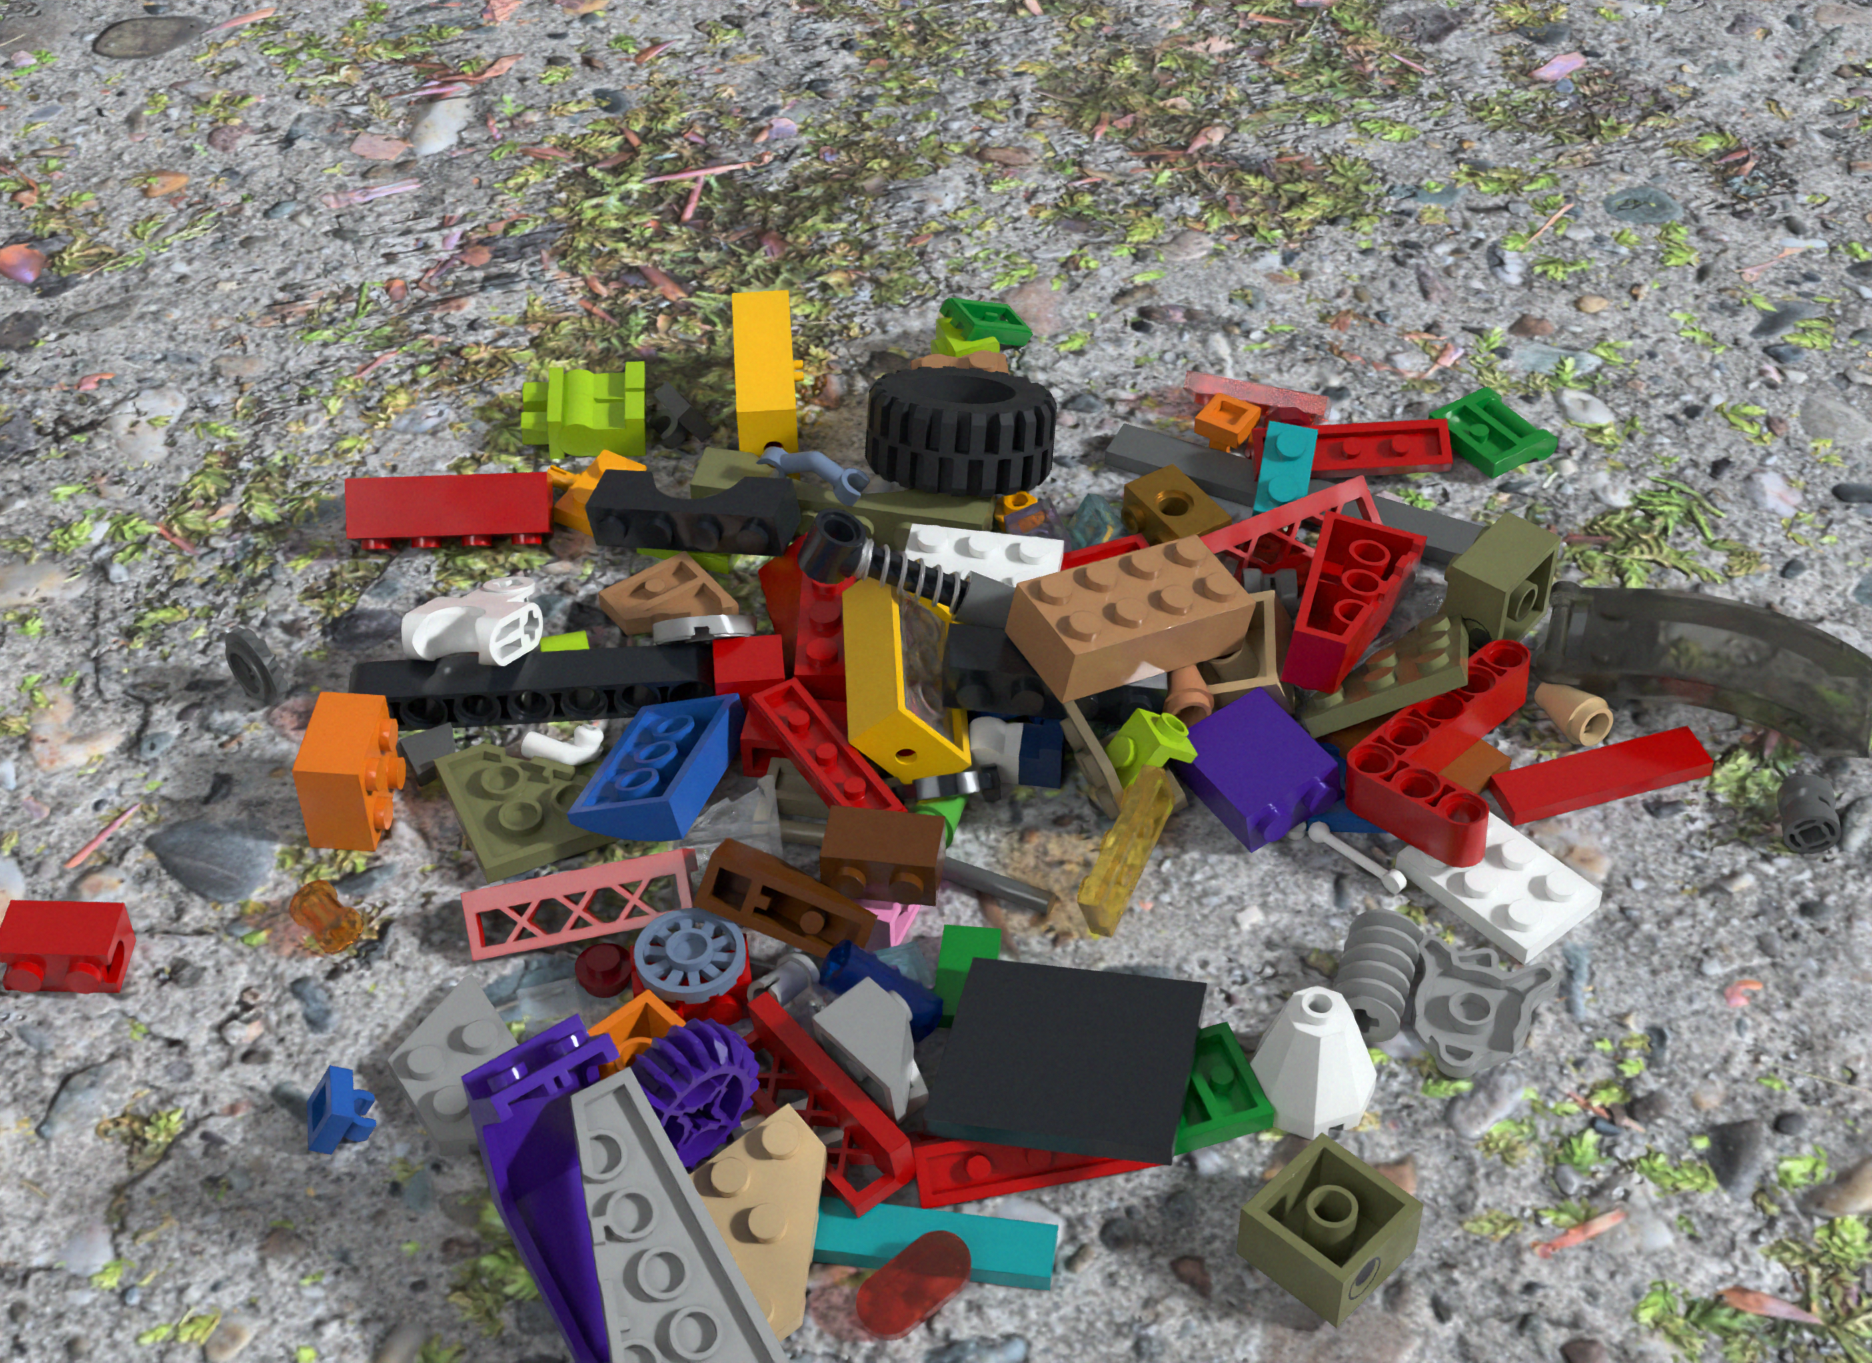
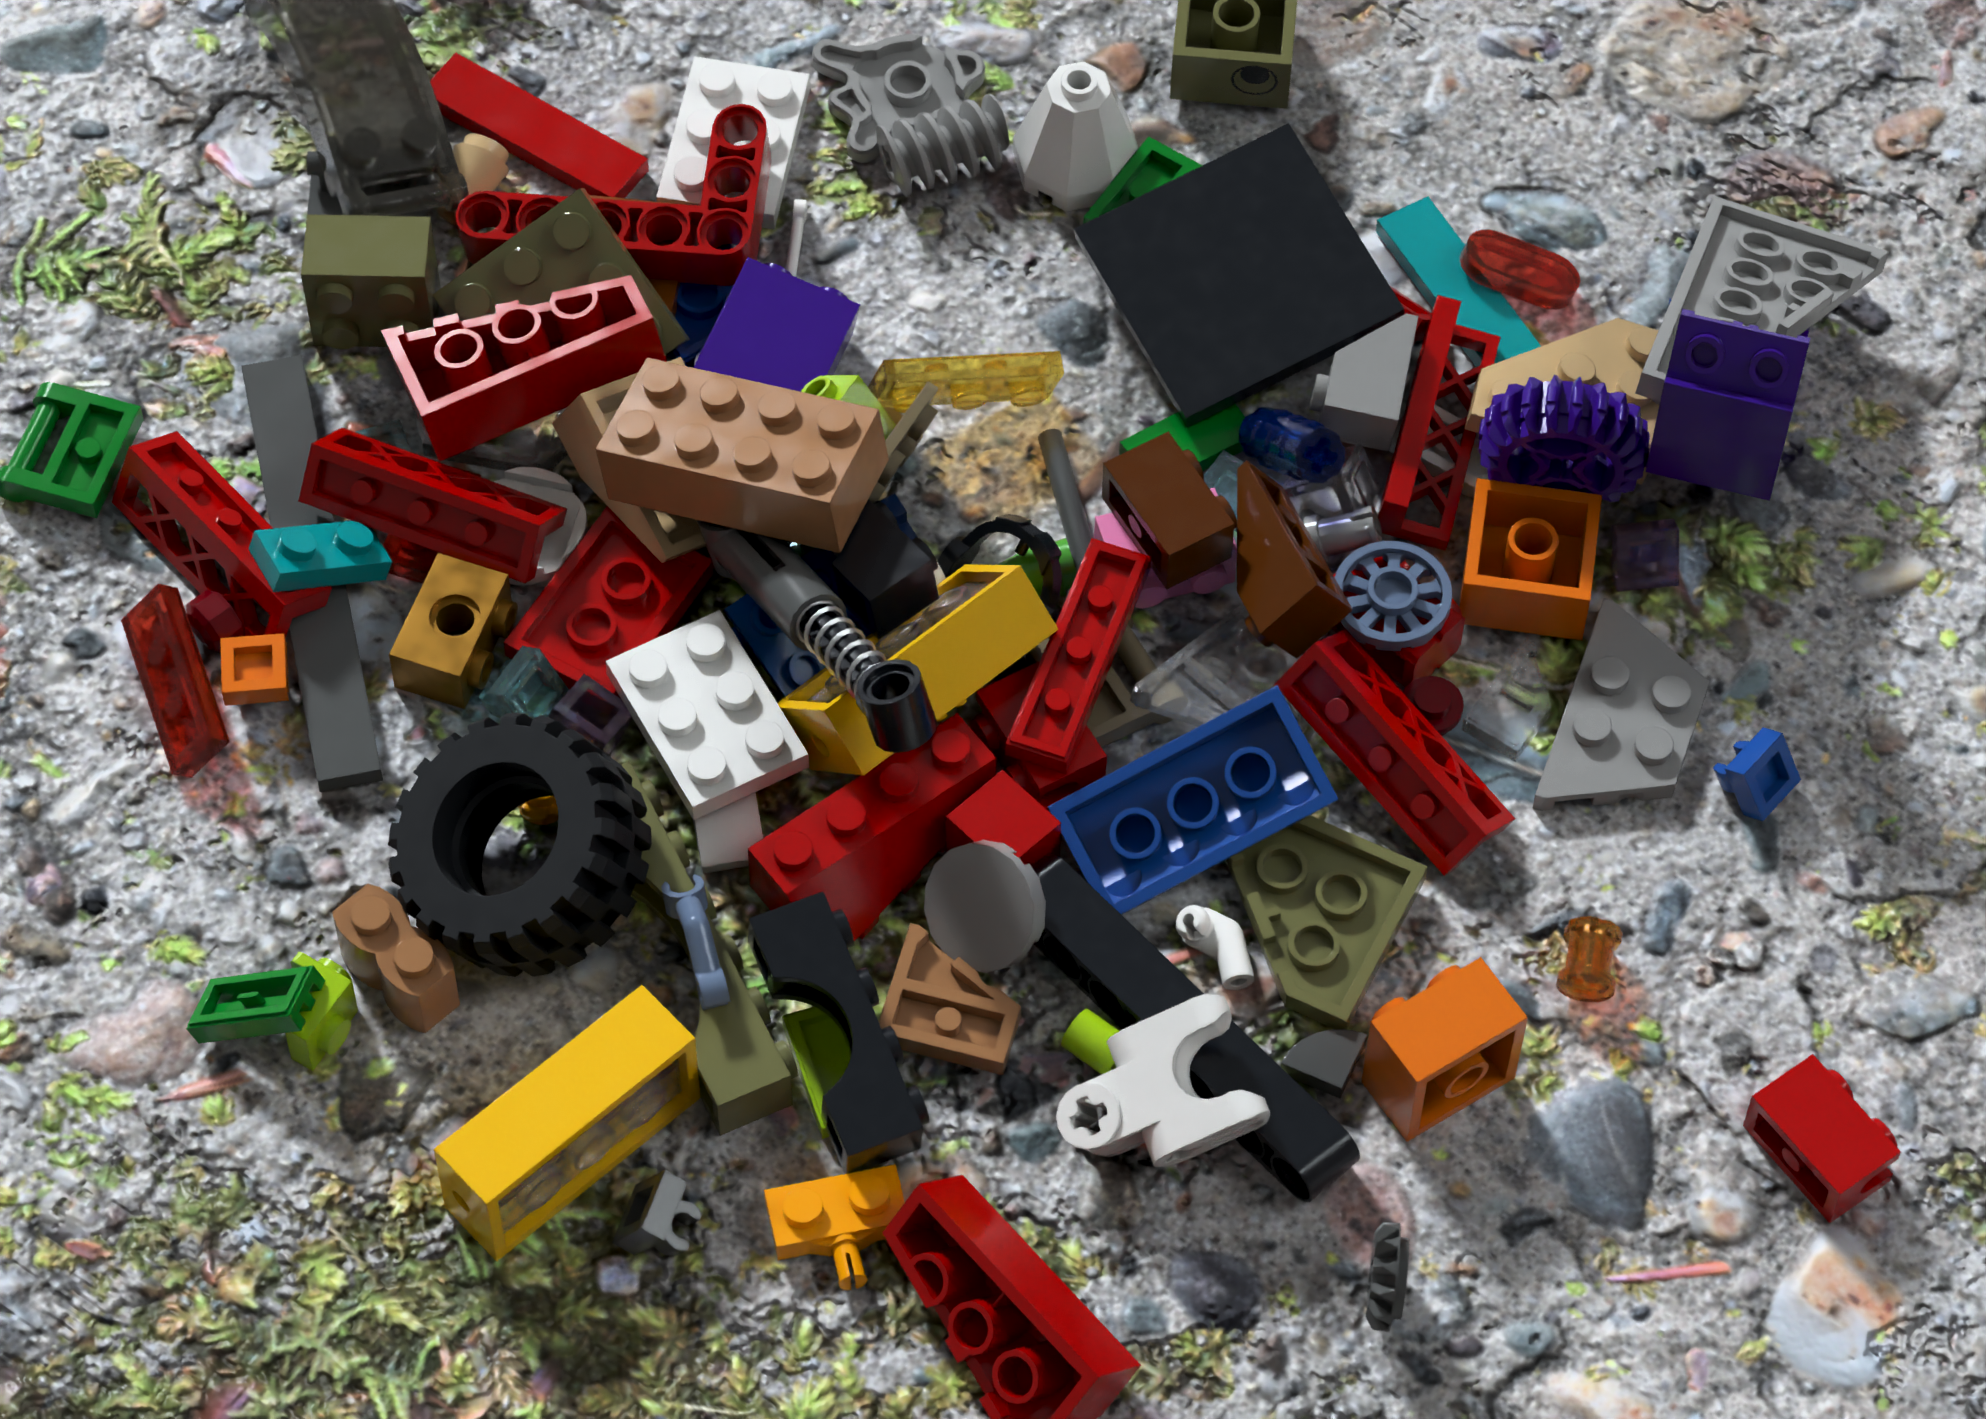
camera: 130 degrees left, 15 degrees up
lime hips [521,361,647,459] -> none
dark grey wheel [1240,568,1297,620] -> none

